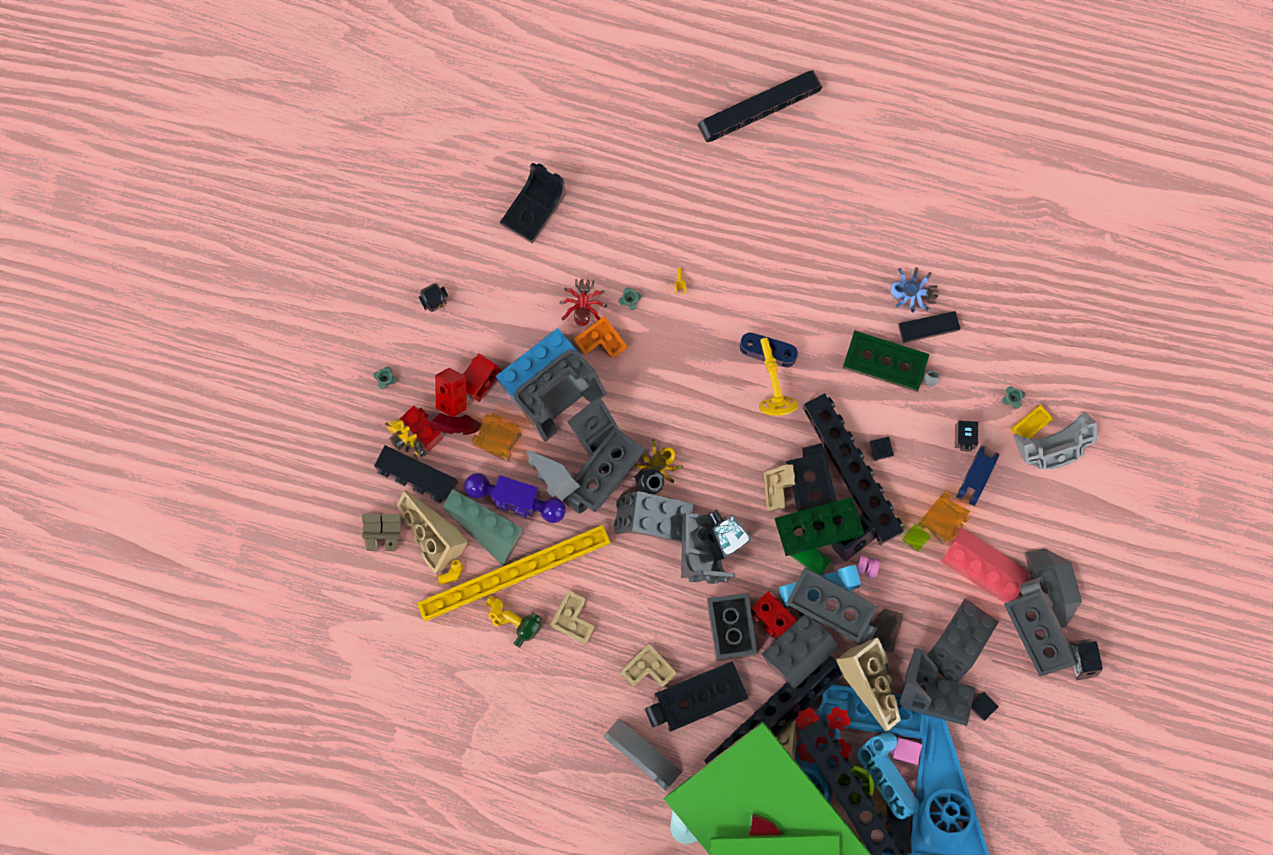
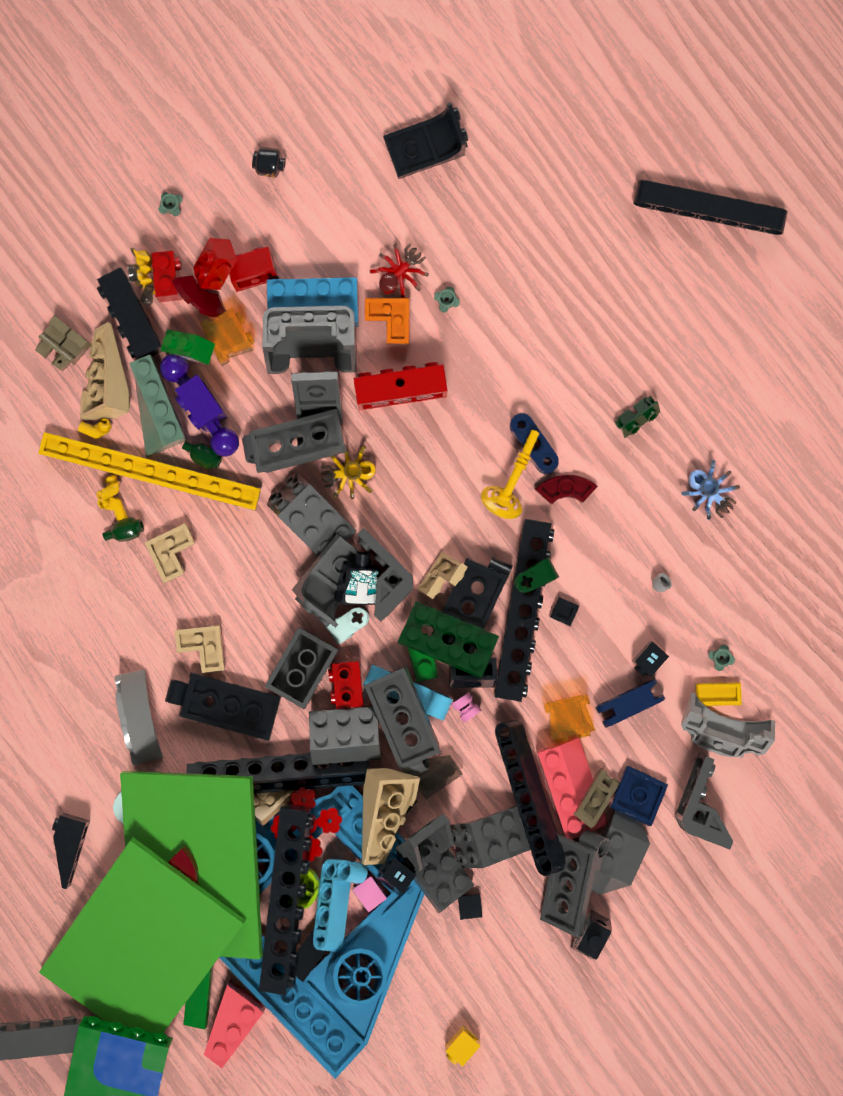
camera: 35 degrees right, 10 degrees up
light grey slope [526,450,580,501] -> none
black head [636,467,665,494] -> none
yellow hand [674,267,687,295] -> none
dark green plate [843,330,930,392] -> none
black tile [898,311,960,343] -> none
clear neon green tile [902,524,931,552] -> none
none -> green brick [160,329,215,365]
none -> dark green plant [182,441,223,469]
none -> light aqua piece [326,607,369,645]
none -> red brick [353,362,448,411]
none -> dark grey bracket [357,528,413,622]
none -> black brick [377,858,416,895]
none -> yellow brick [445,1026,481,1067]
none -> black beam [495,720,566,876]
none -> dark green piece [514,557,560,593]
none -> dark red tile [535,475,598,505]
none -> dark tan plate [574,768,620,828]
none -> dark blue plate [609,765,668,826]
none -> dark green hinge [614,396,660,438]
none -> dark grey bracket [675,753,733,850]

